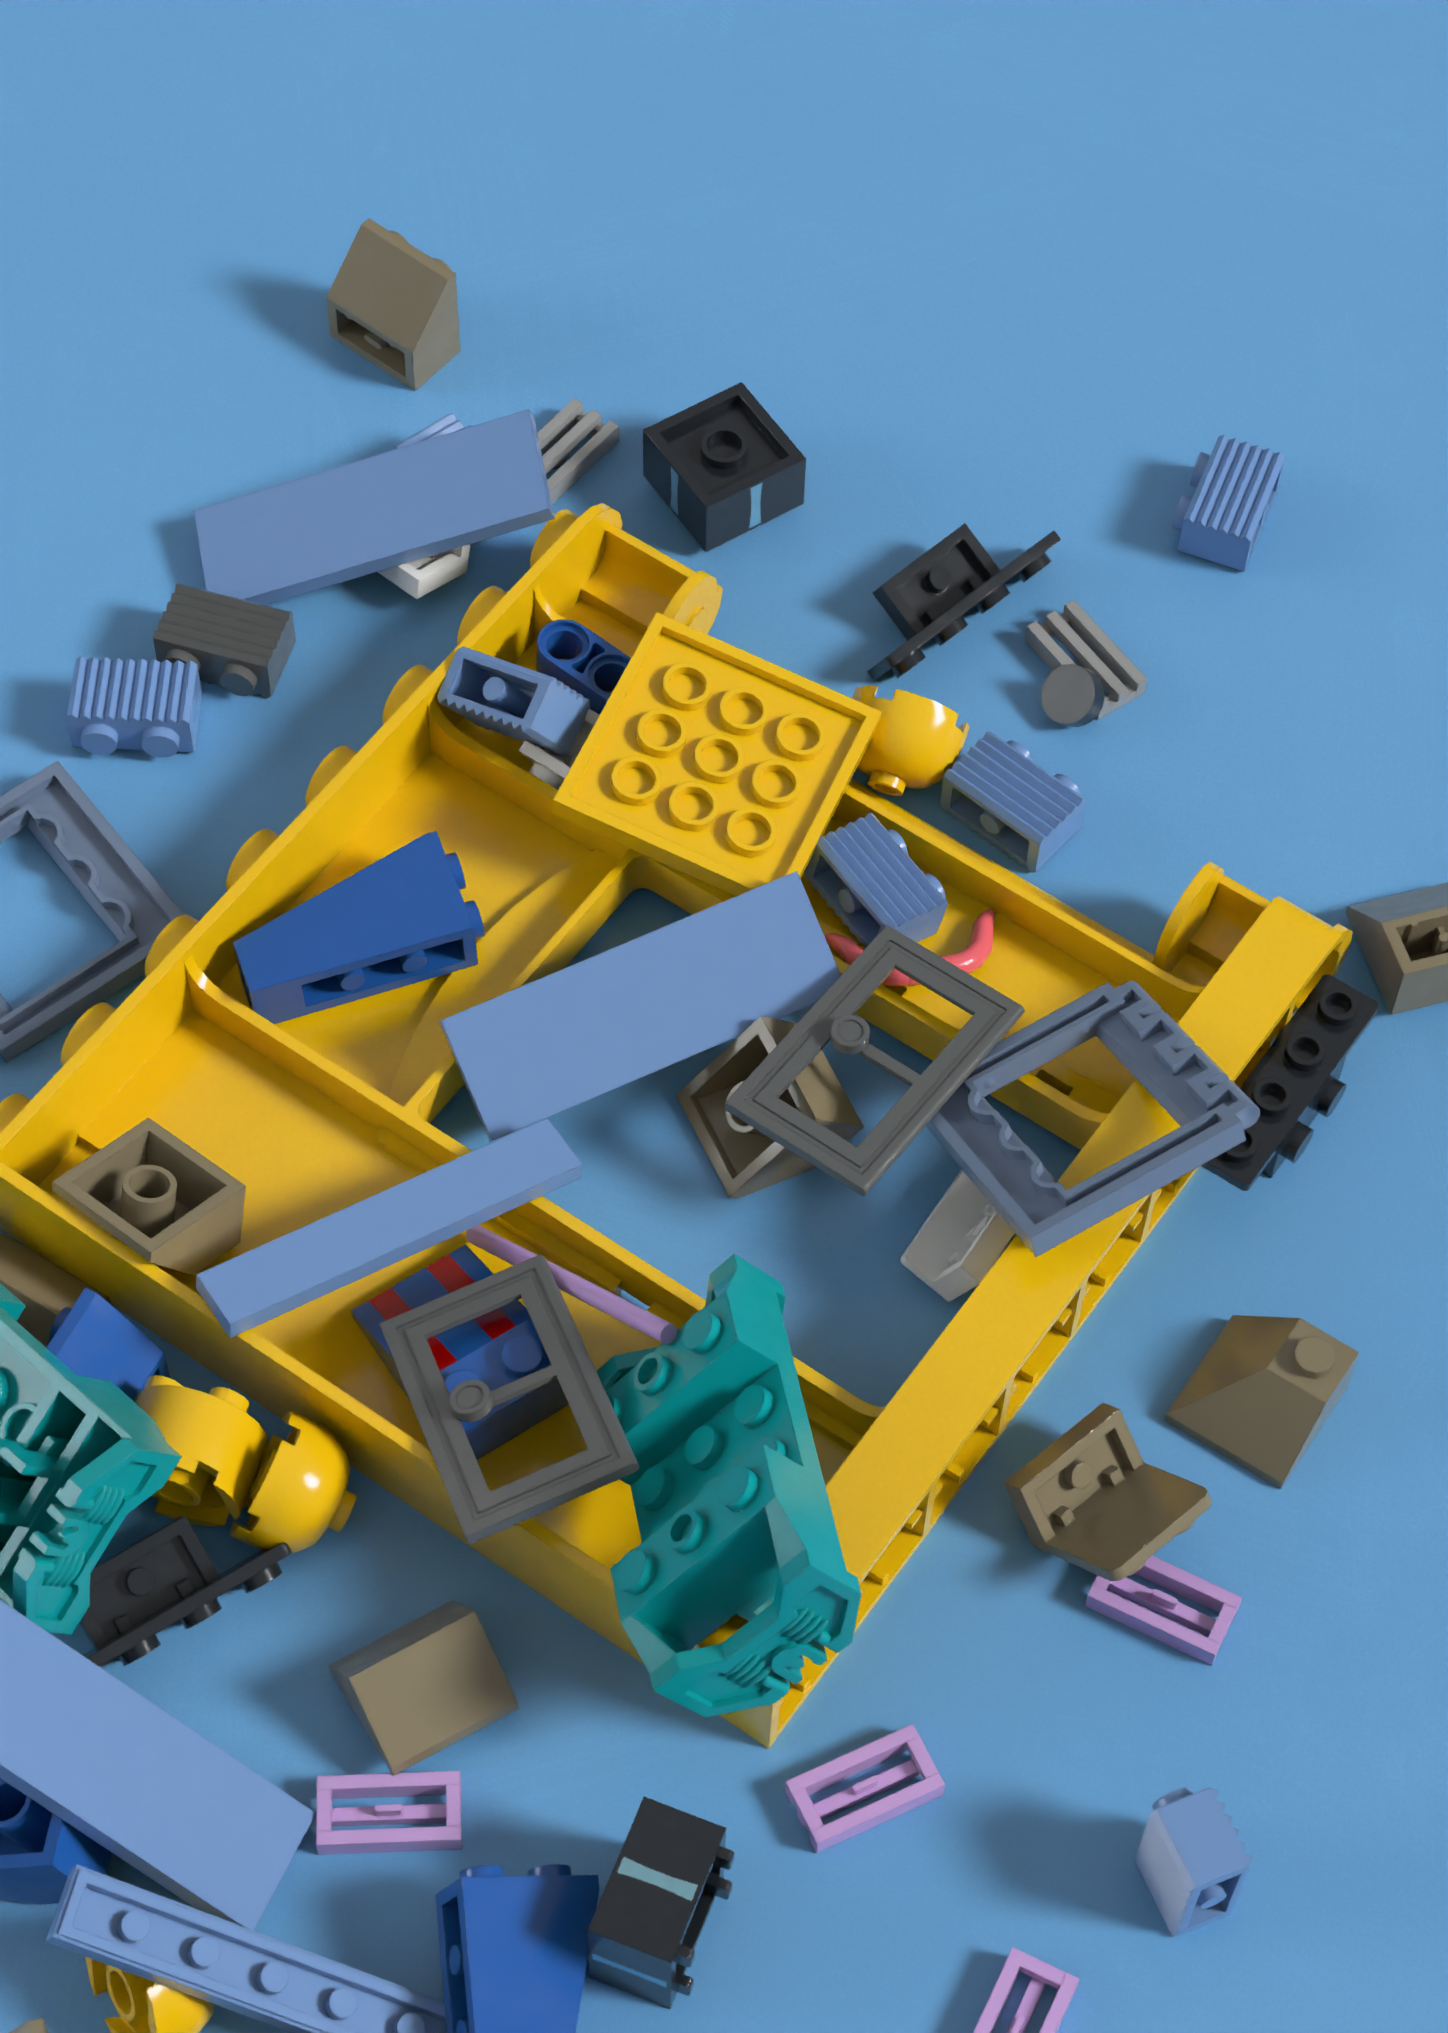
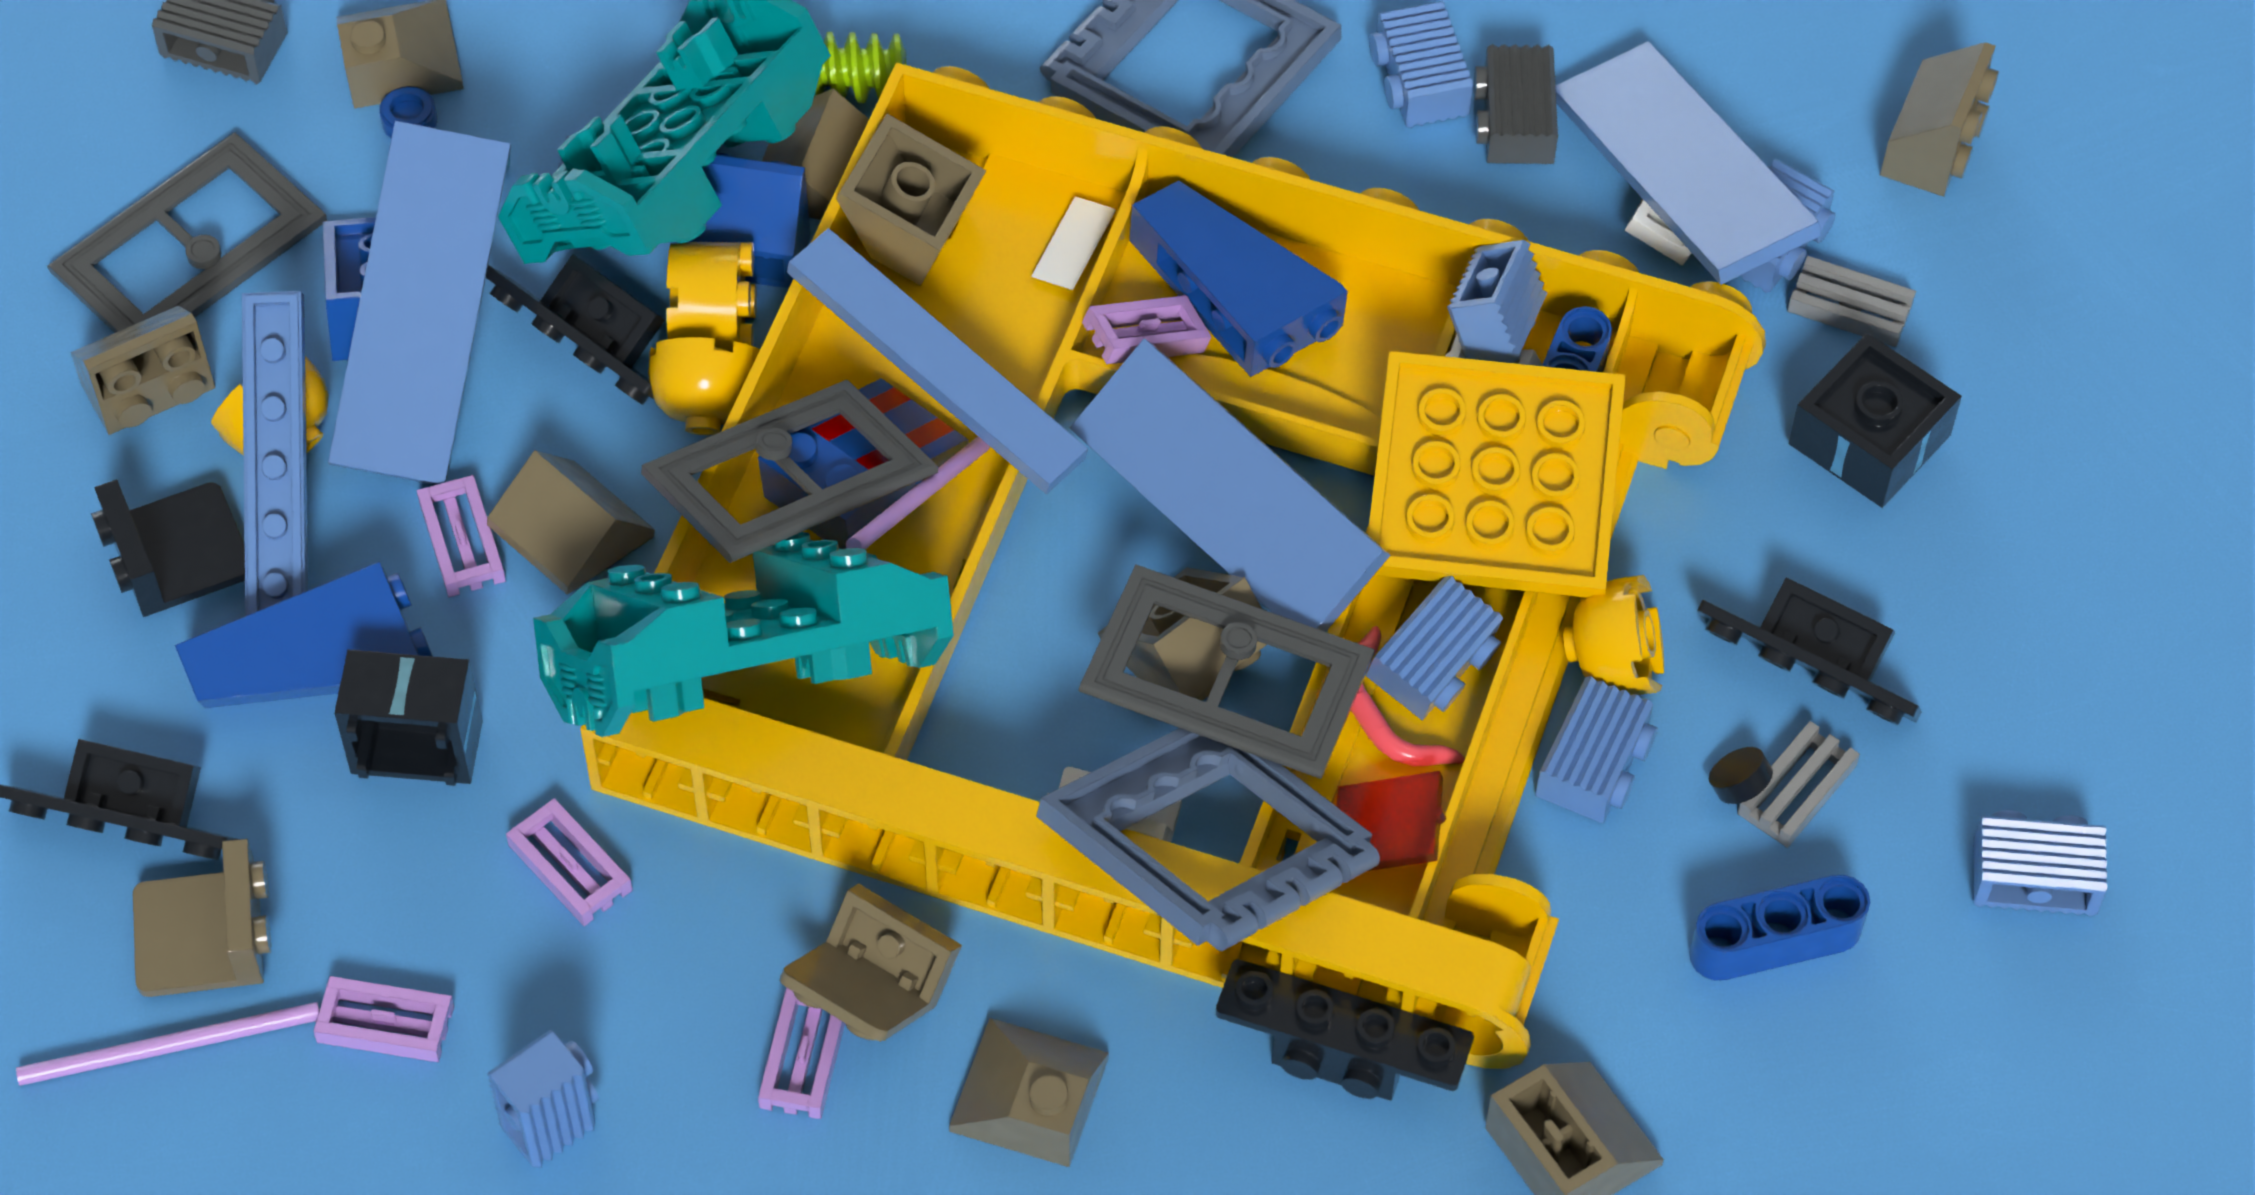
camera: 75 degrees right, 0 degrees up
none -> white sticker [1031,196,1116,290]
none -> lavender tile [1082,295,1212,364]
none -> clear red piece [1336,771,1446,871]
none -> blue beam [1689,875,1871,981]

